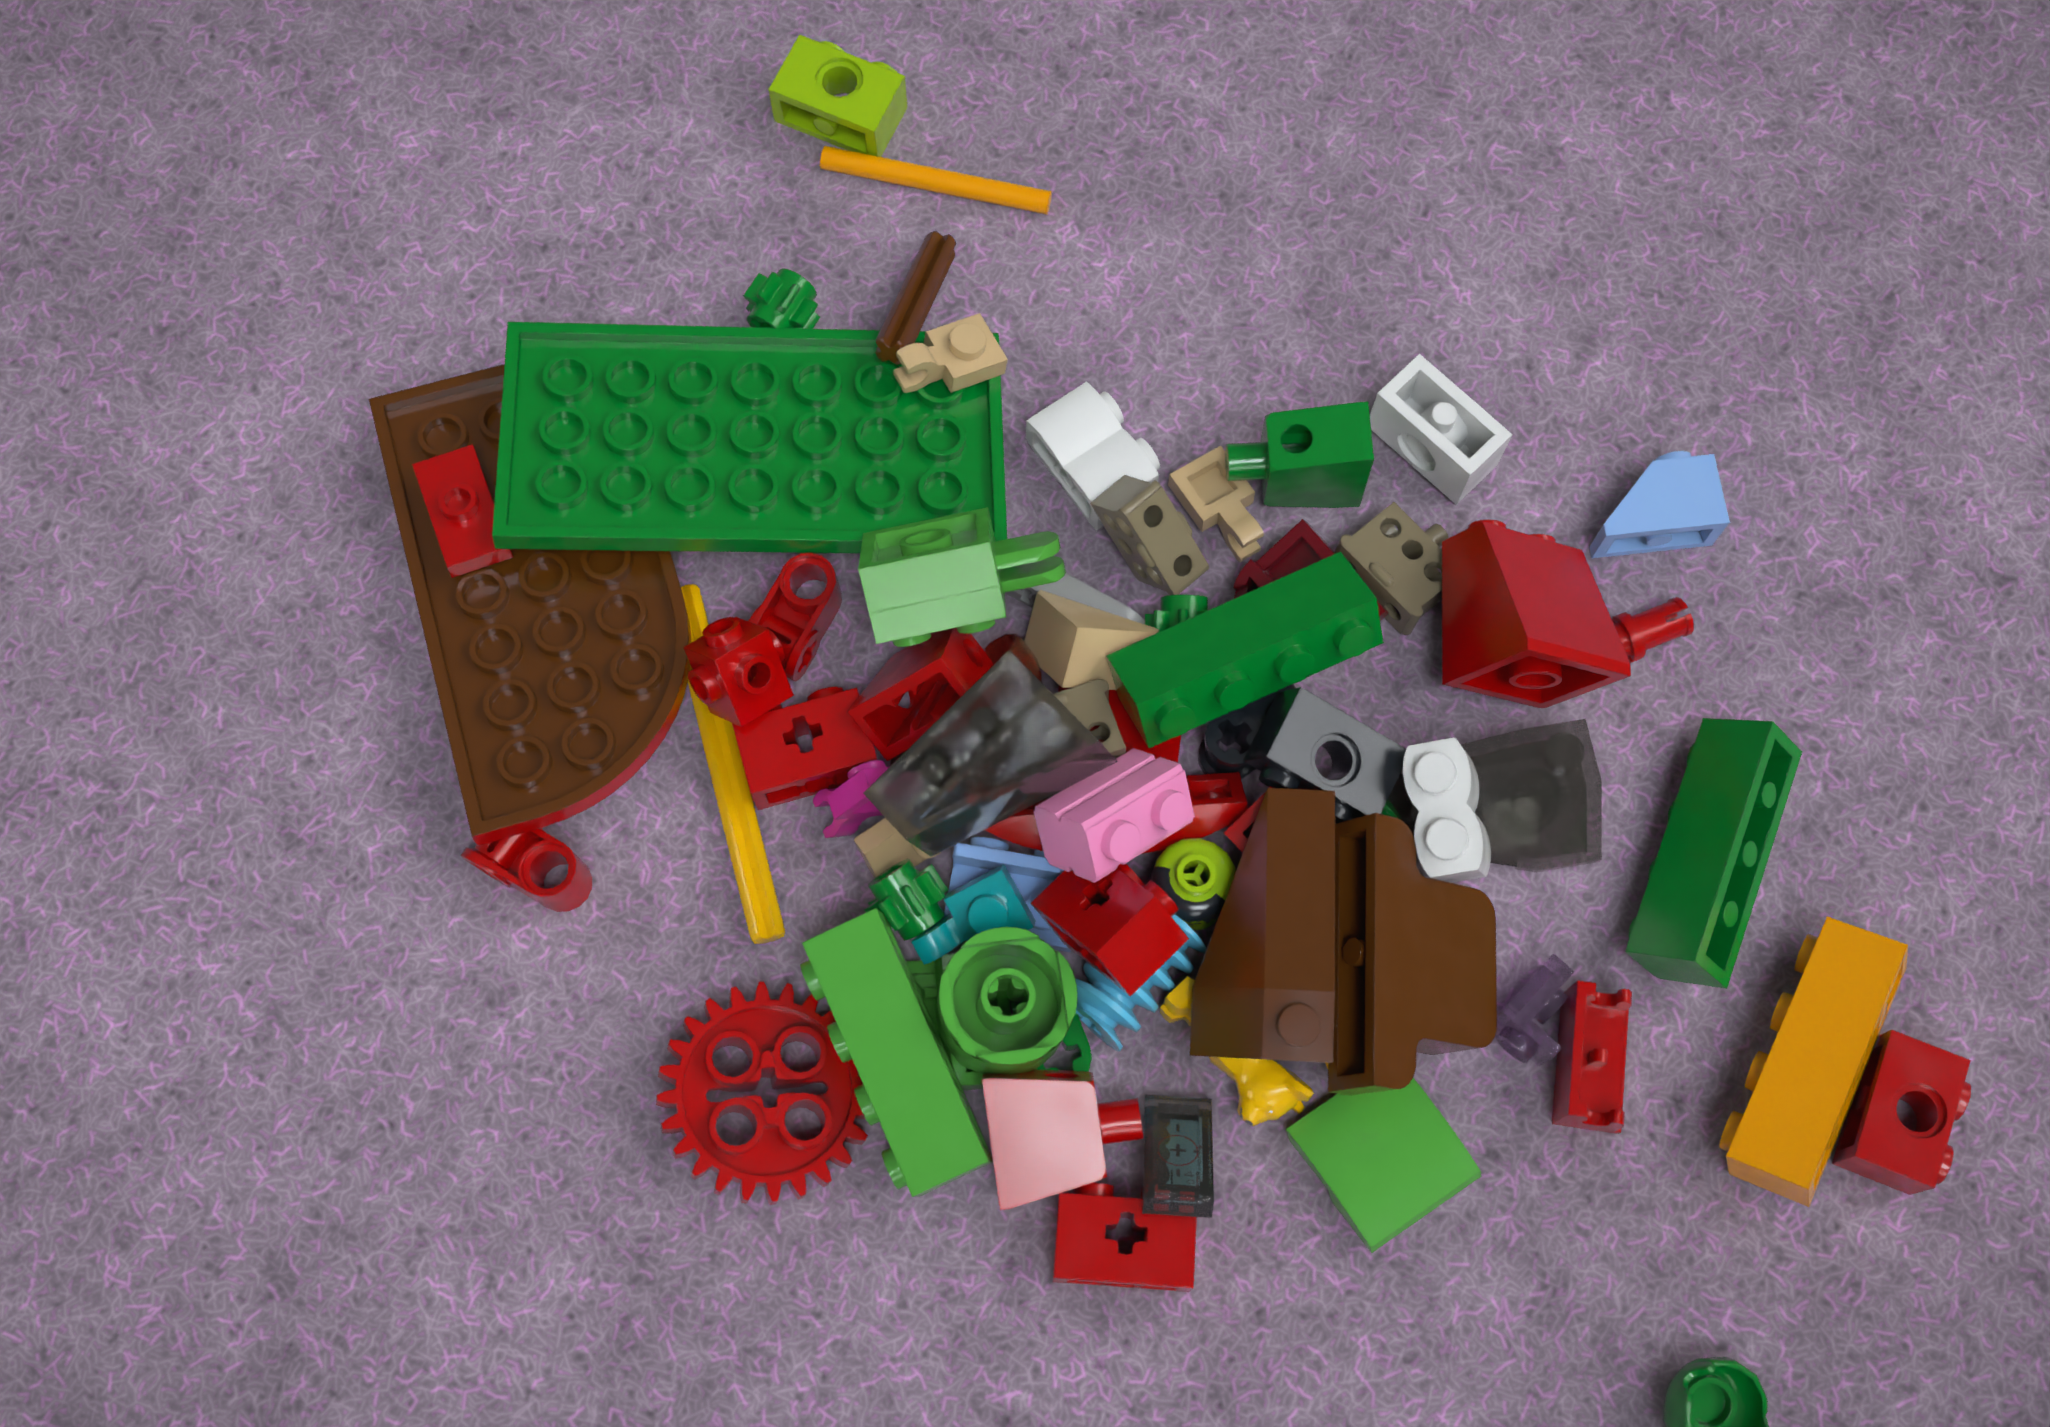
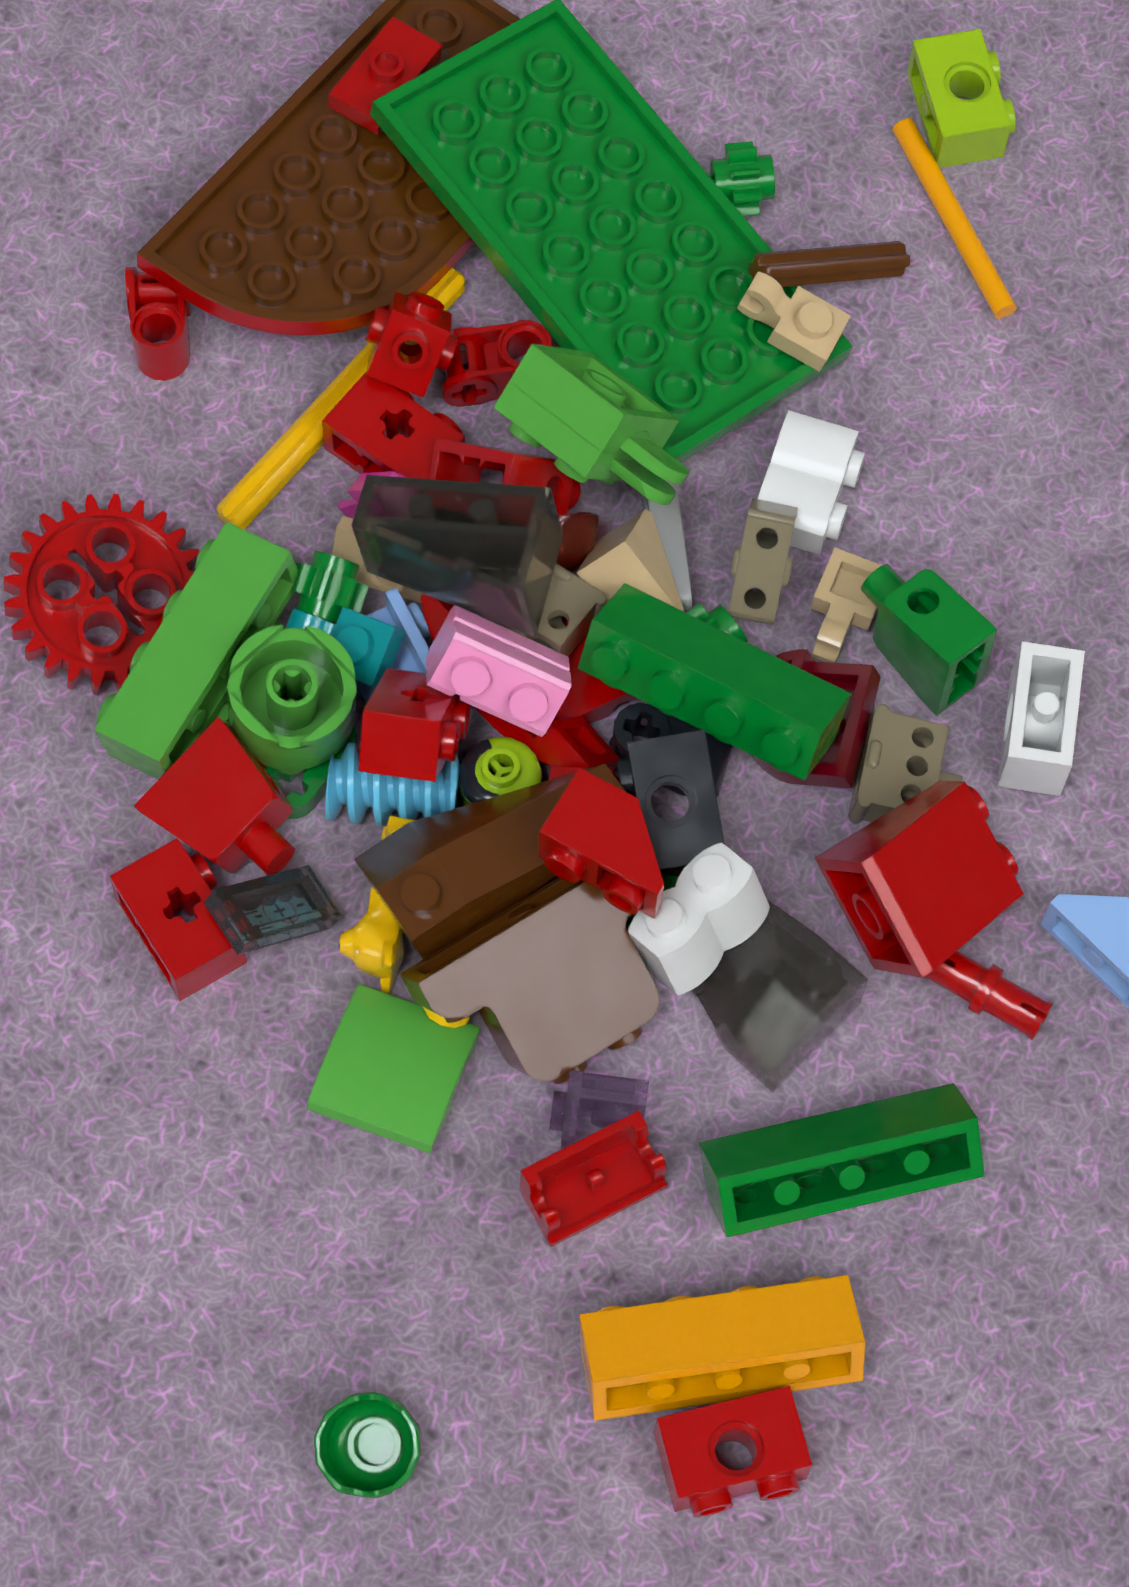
camera: 50 degrees right, 5 degrees down
none -> red slope [538,767,664,919]

